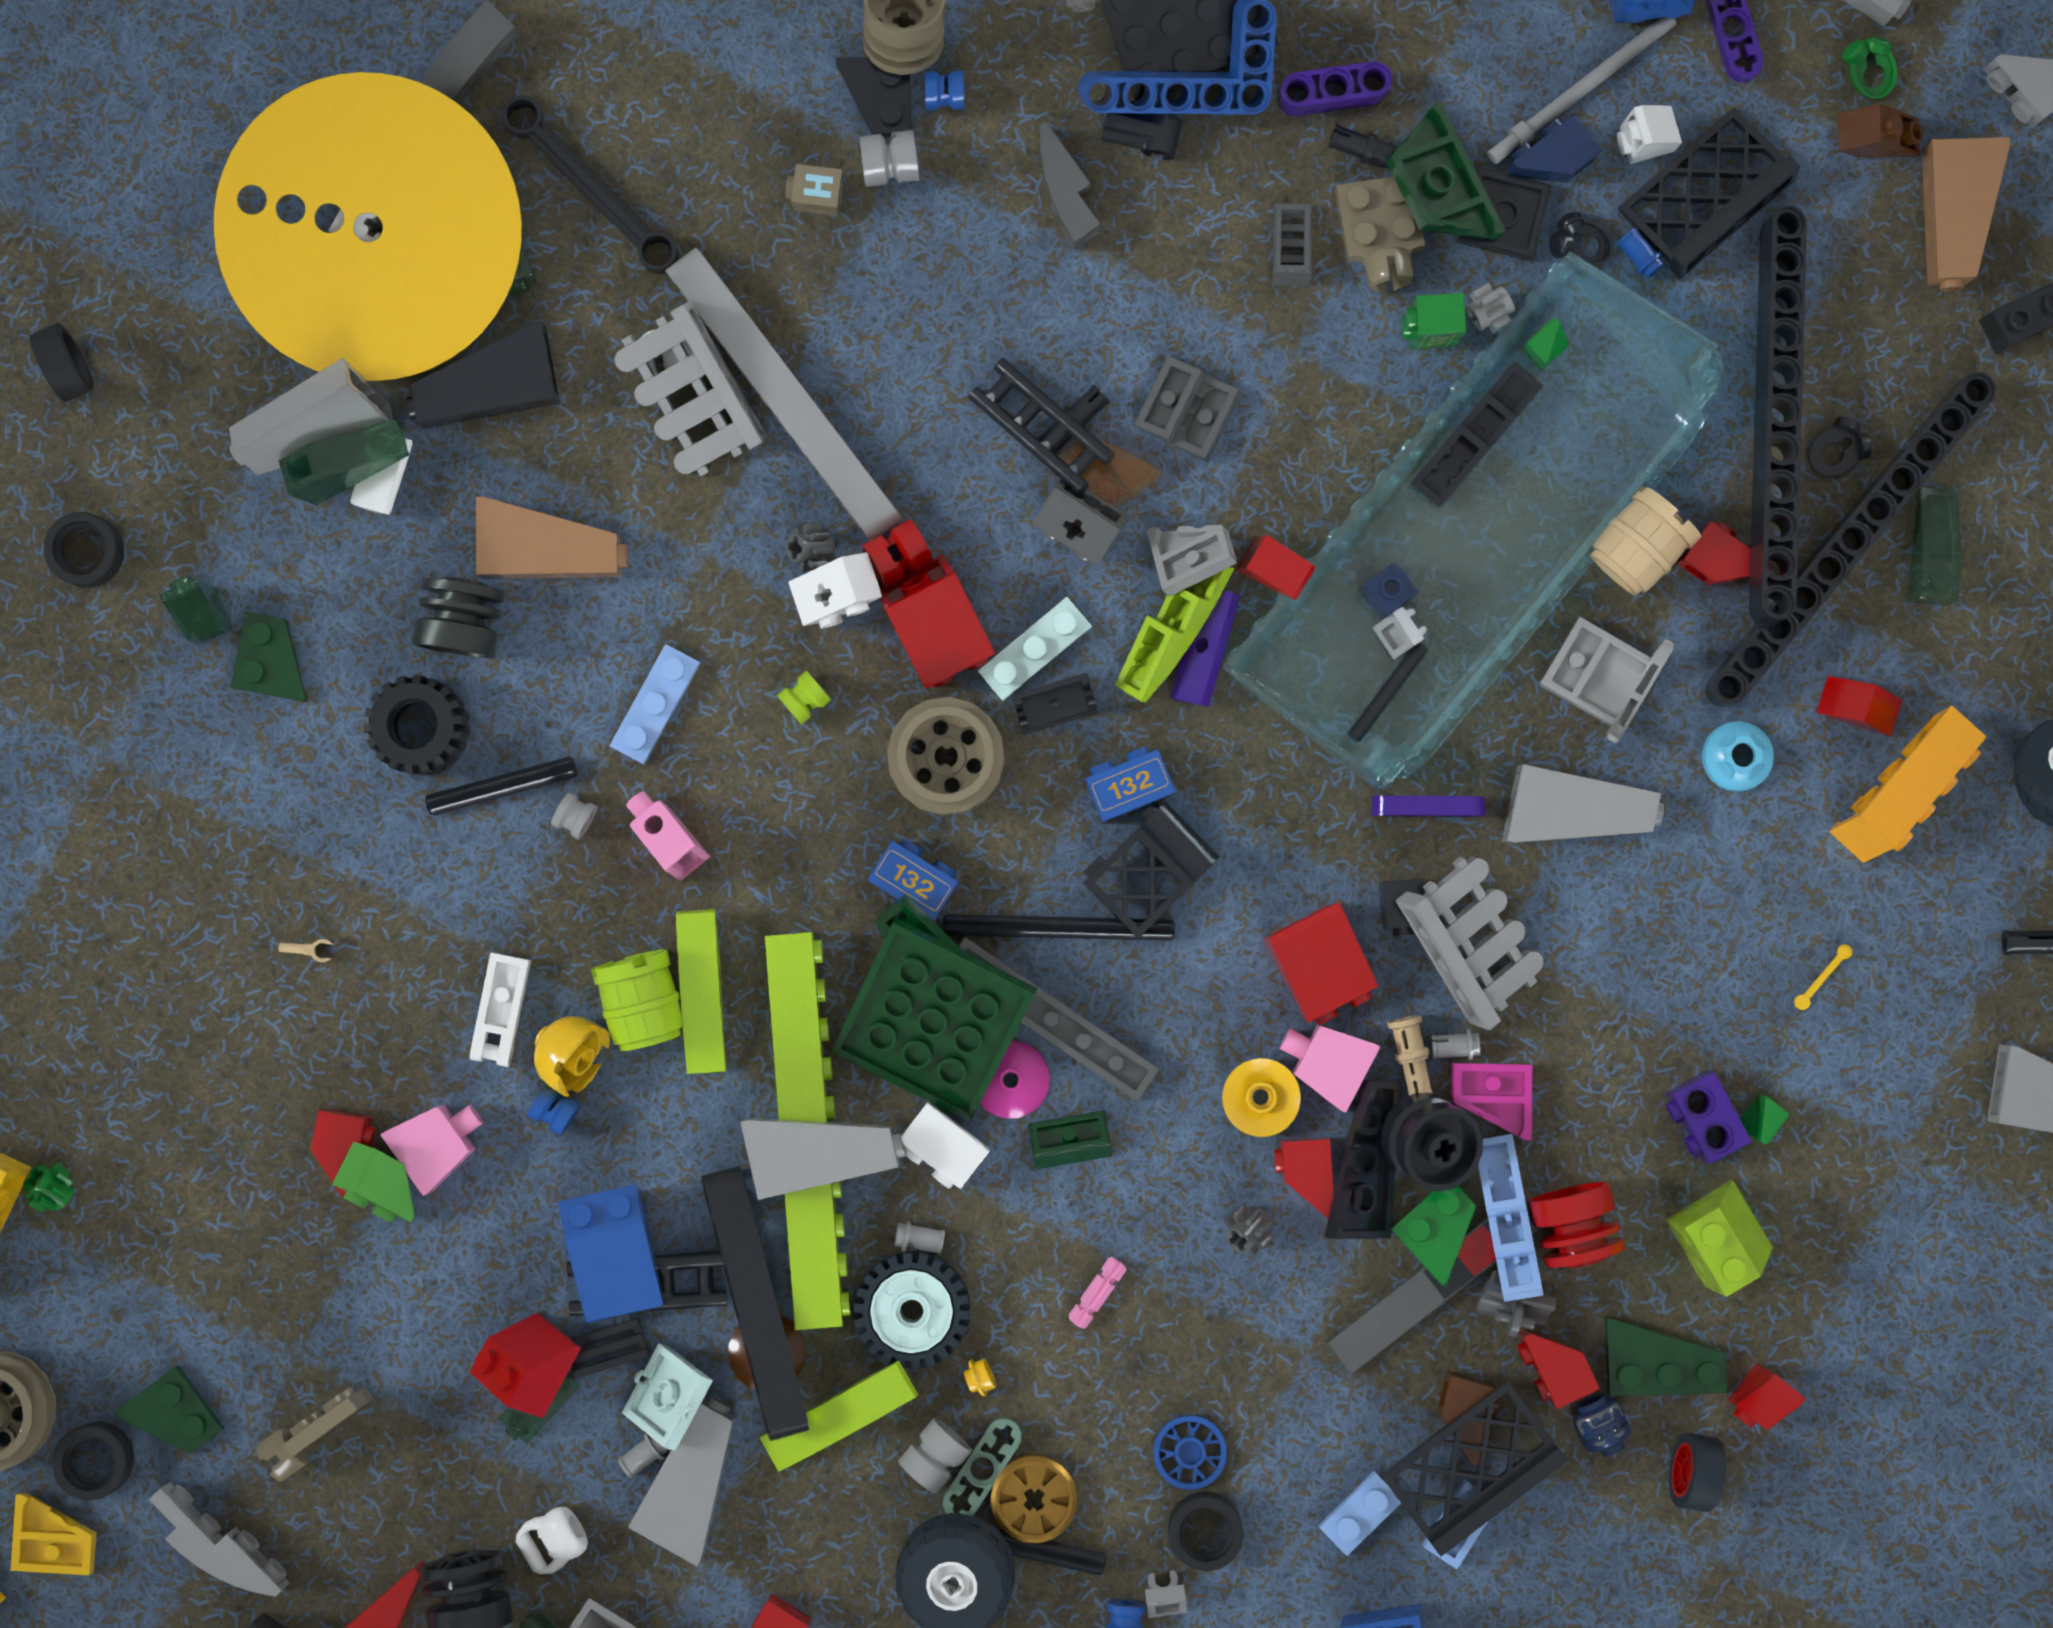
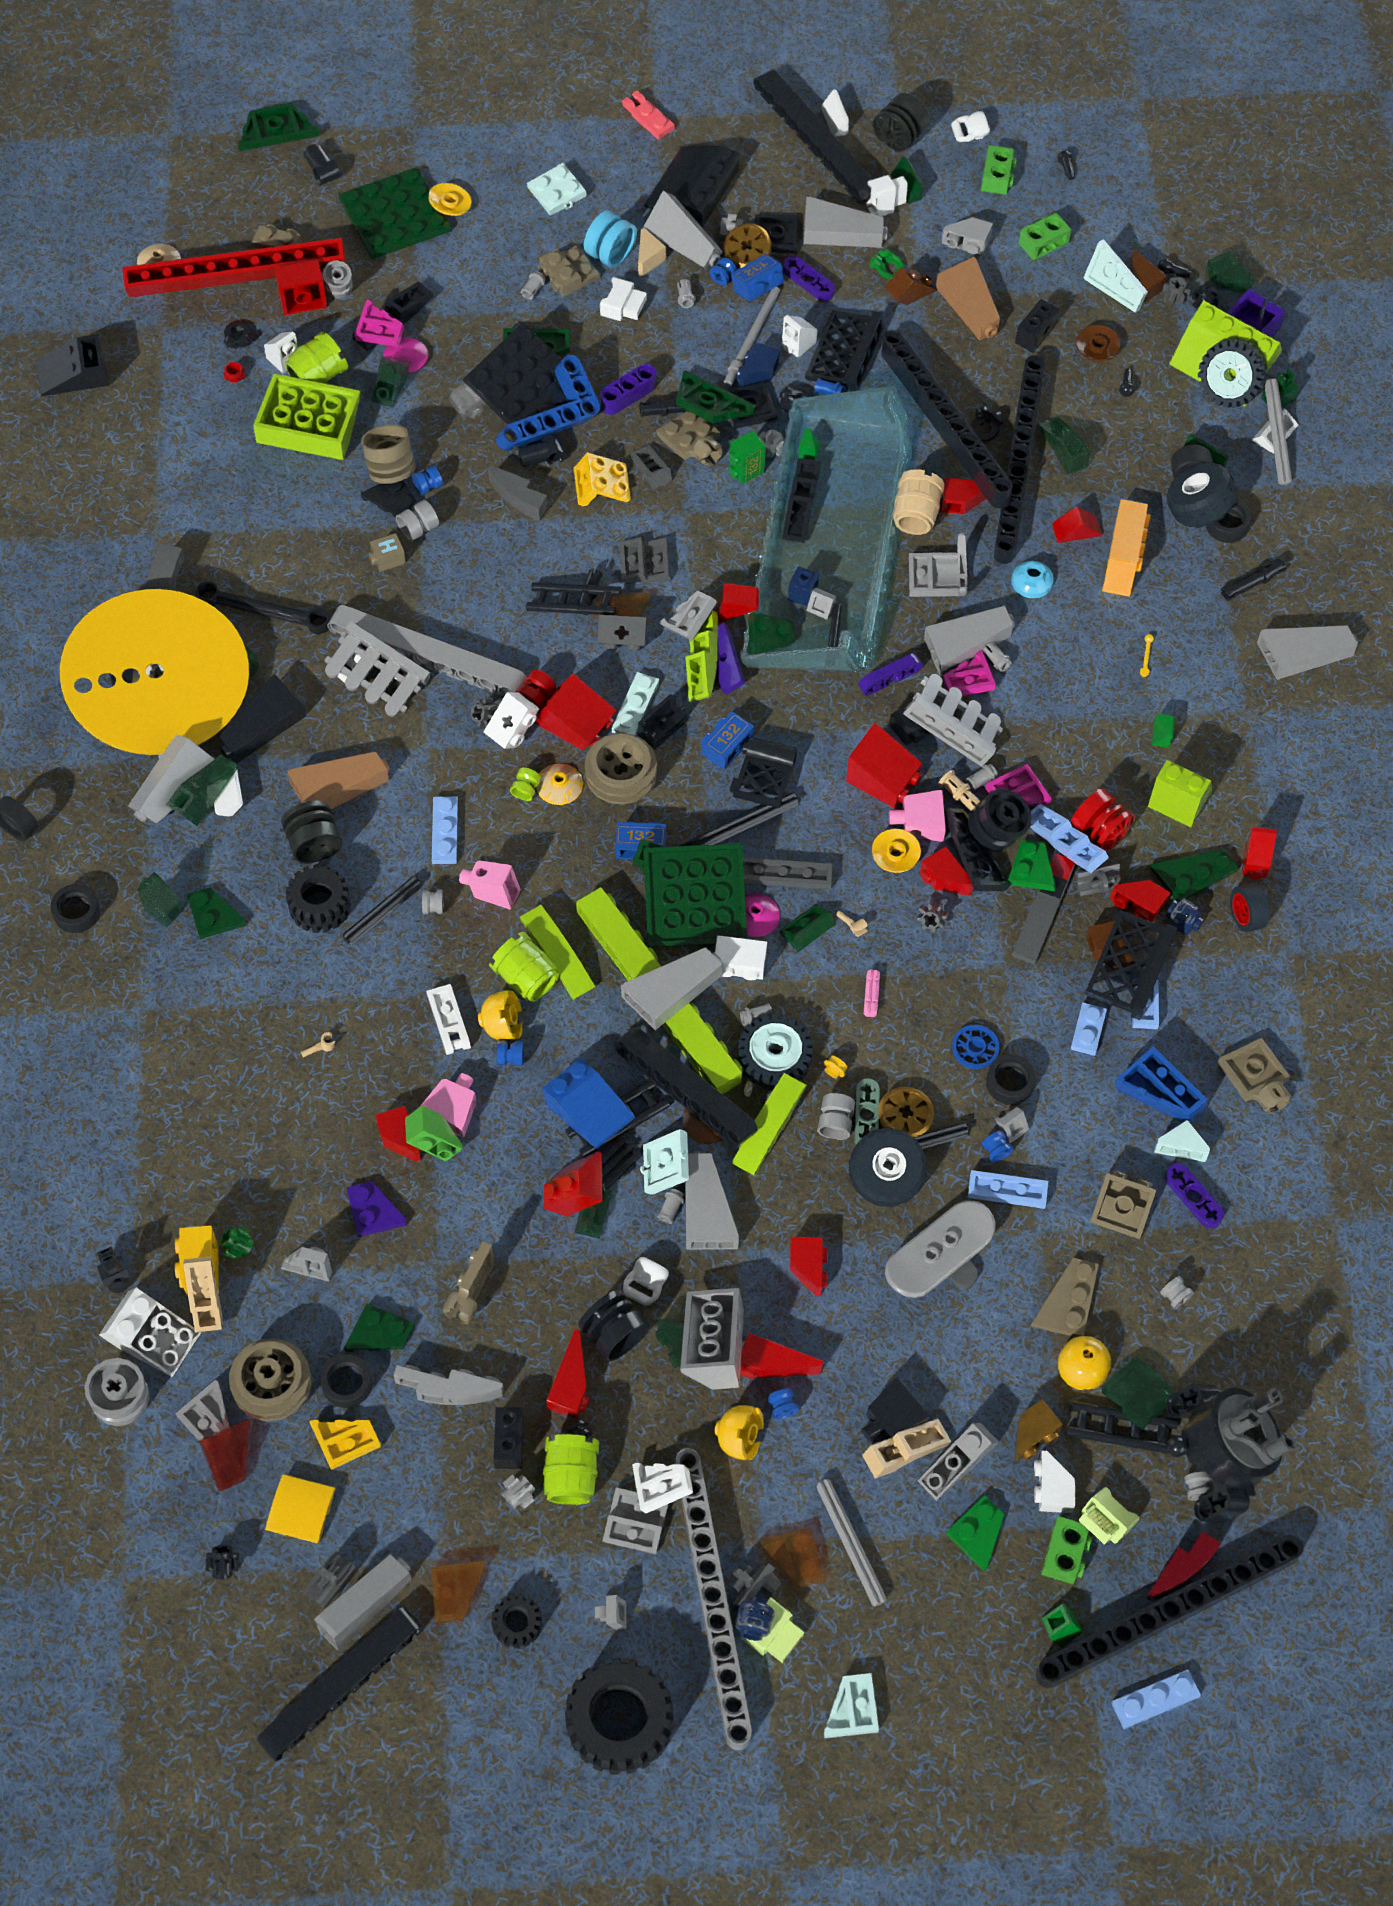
camera: 30 degrees left, 25 degrees down
dark purple brick [1665,1071,1752,1164] -> none
none -> light grey wing [281,1247,332,1282]
none -> dark purple wing [346,1181,407,1237]
none -> tan dish [536,763,584,805]
none -> yellow bracket [574,452,631,506]
none -> dark green wing [748,612,795,657]
none -> tan hand [836,911,868,937]
none -> dark pink wing [943,651,995,696]
none -> light grey pin [983,642,1011,672]

